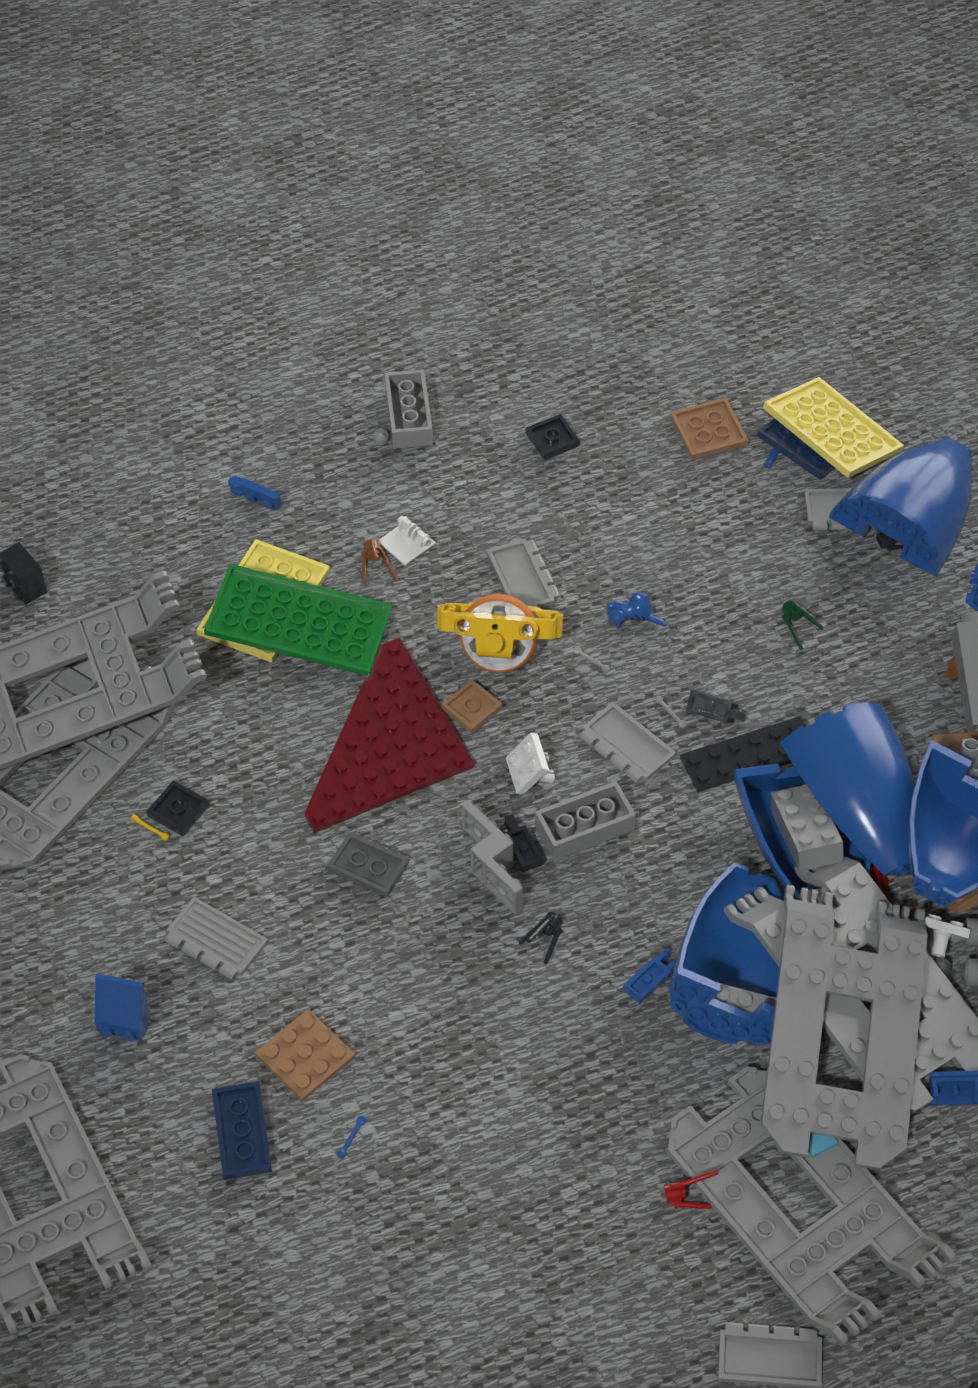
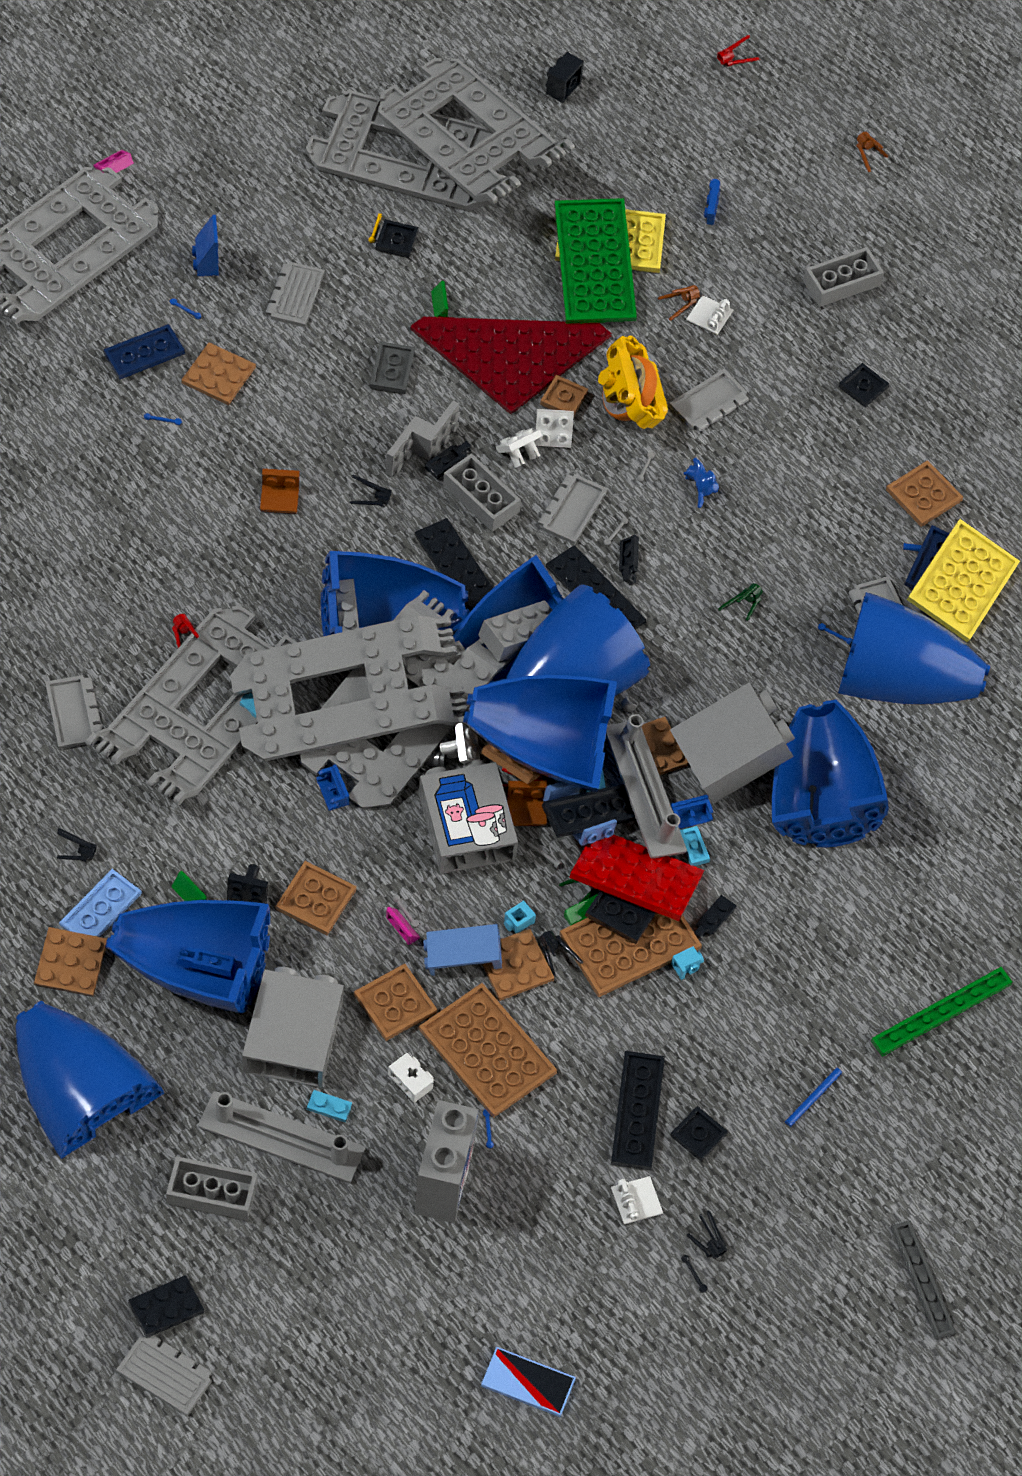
camera: 65 degrees right, 5 degrees up
none -> blue hinge [170,298,201,319]
none -> dark orange bracket [260,468,300,514]
none -> black plate [414,518,493,612]
none -> green slope [431,281,448,317]
none -> white plate [535,409,574,448]
none -> red plant [717,35,759,67]
none -> blue hinge [818,623,853,645]
none -> dark orange plant [856,132,888,172]

